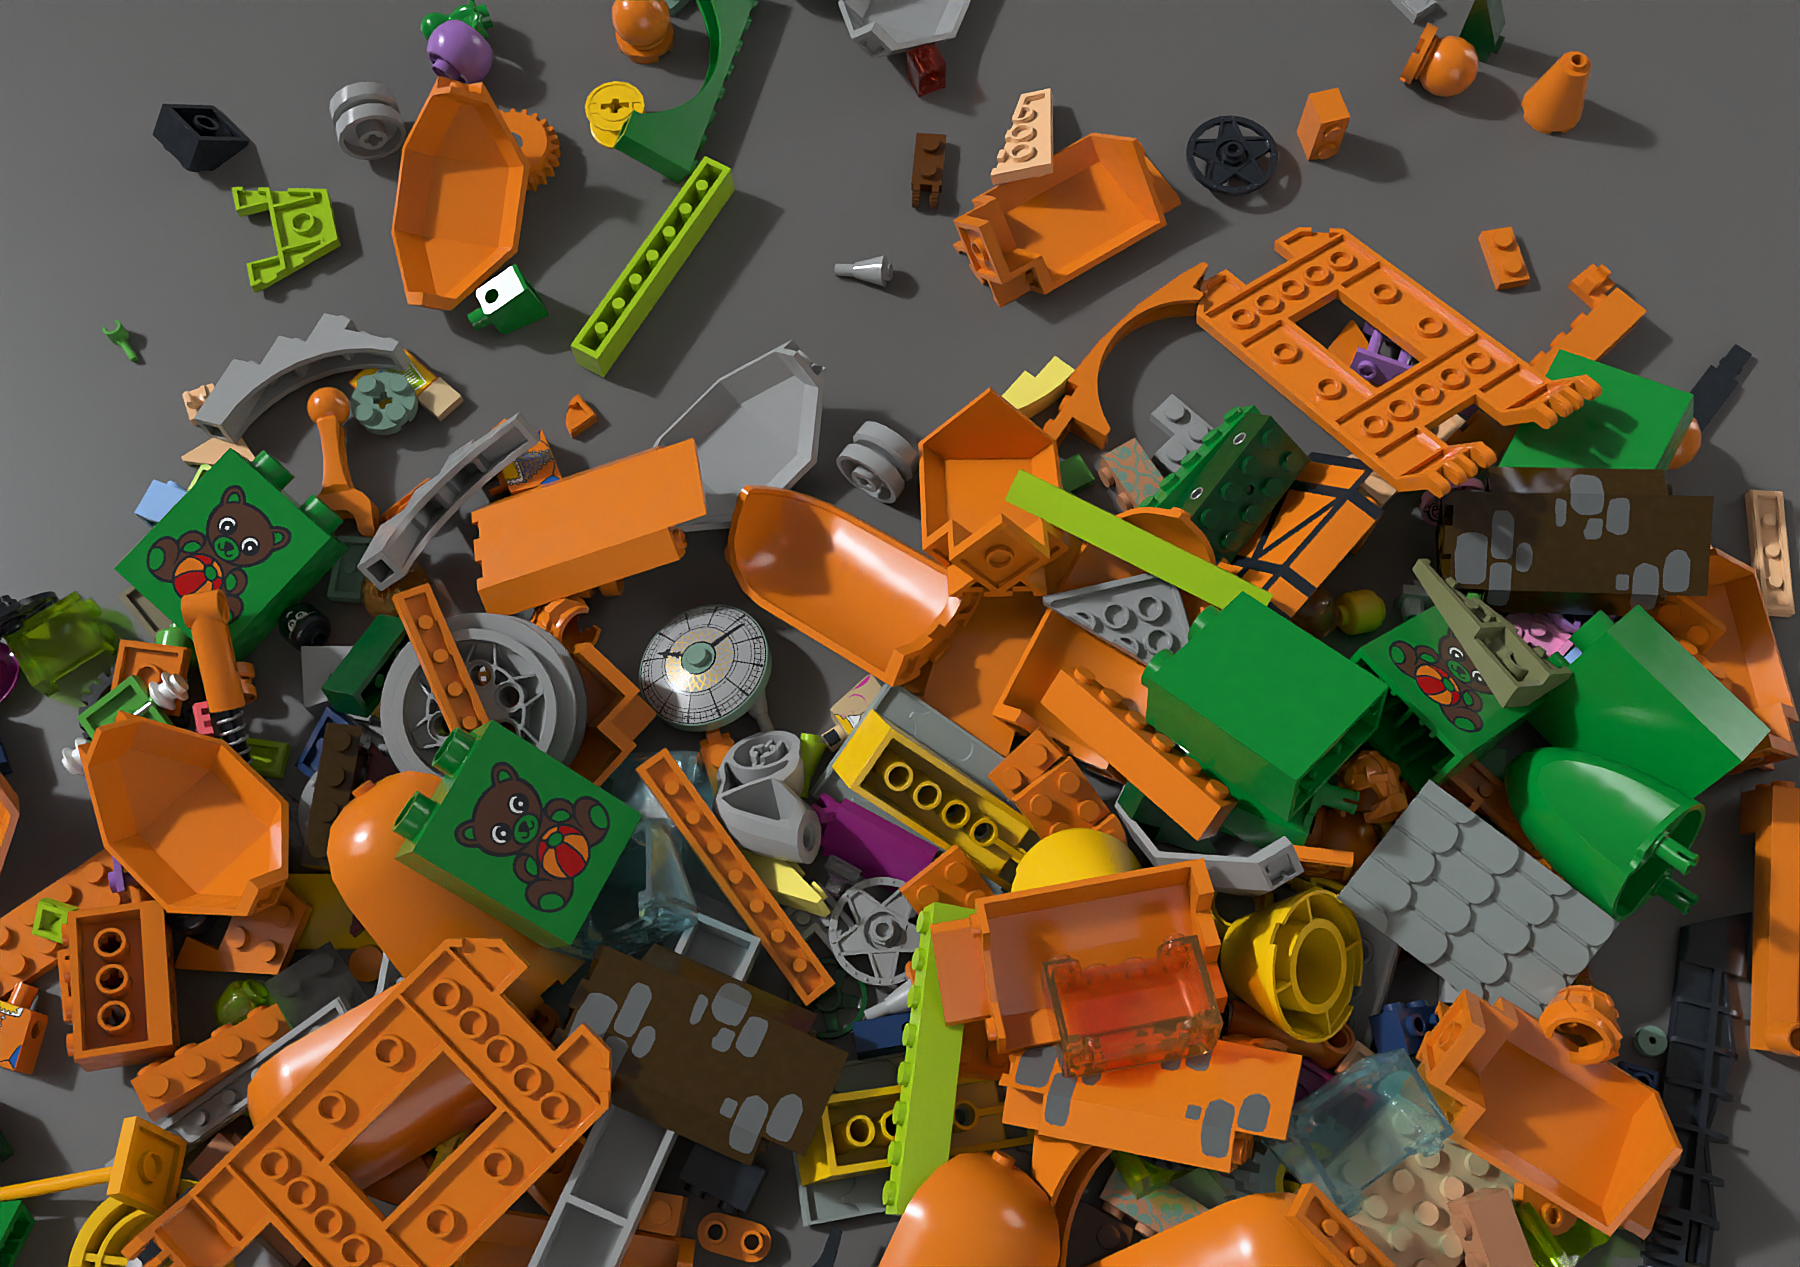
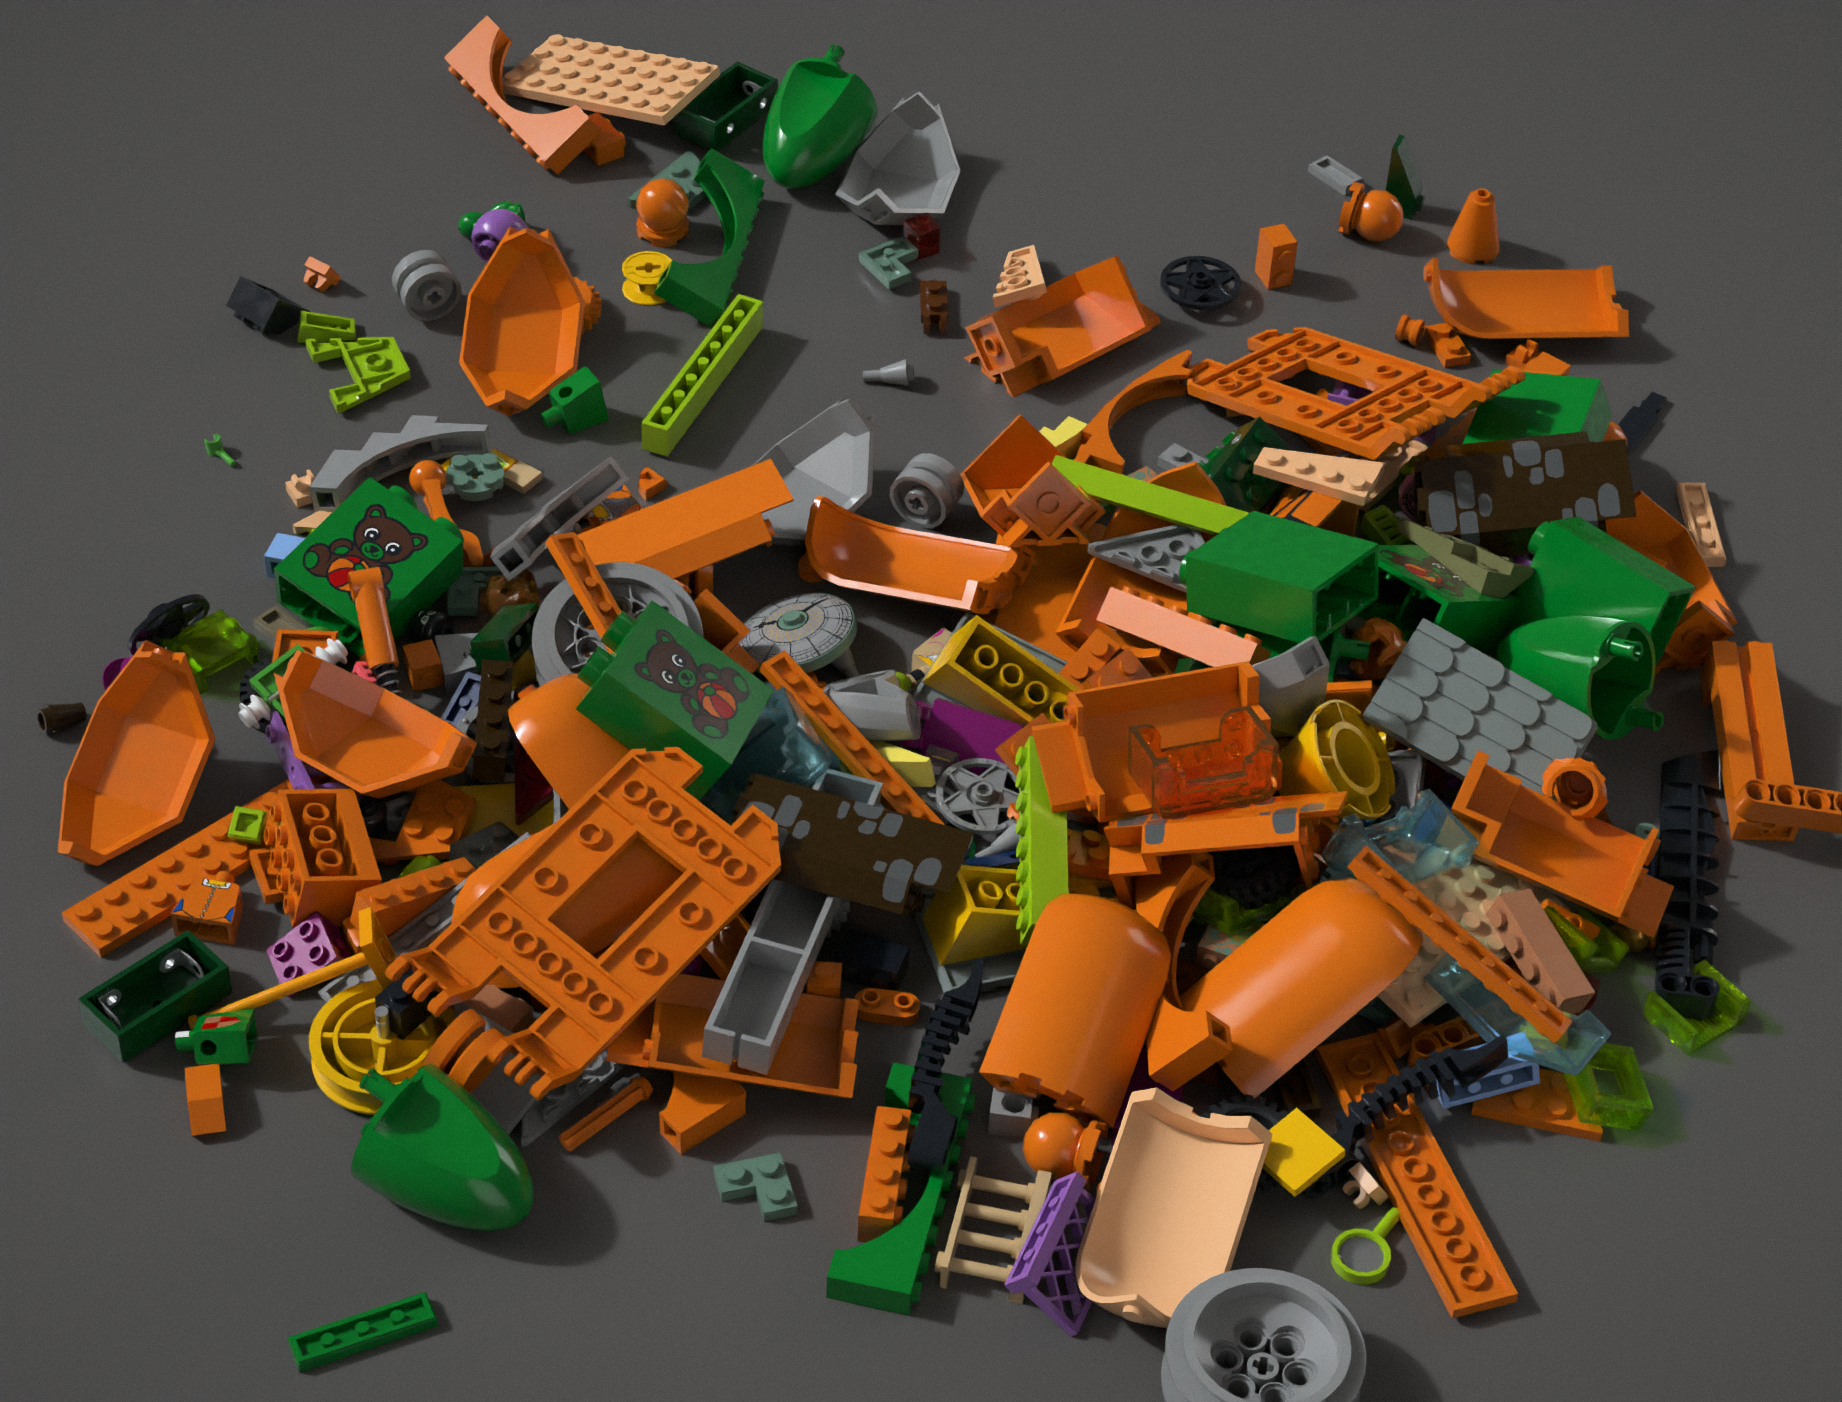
camera: 10 degrees left, 25 degrees down
none -> magenta bracket [267,911,352,998]
none -> lime slope [297,311,356,343]
none -> orange tile [303,256,341,293]
none -> orange brick [402,639,444,692]
none -> sand green plate [859,236,918,289]
none -> light nougat wing [1253,447,1384,506]
none -> lime slope [1361,504,1415,545]
none -> orange wheel [1395,314,1425,346]
none -> orange panel [1423,258,1629,339]

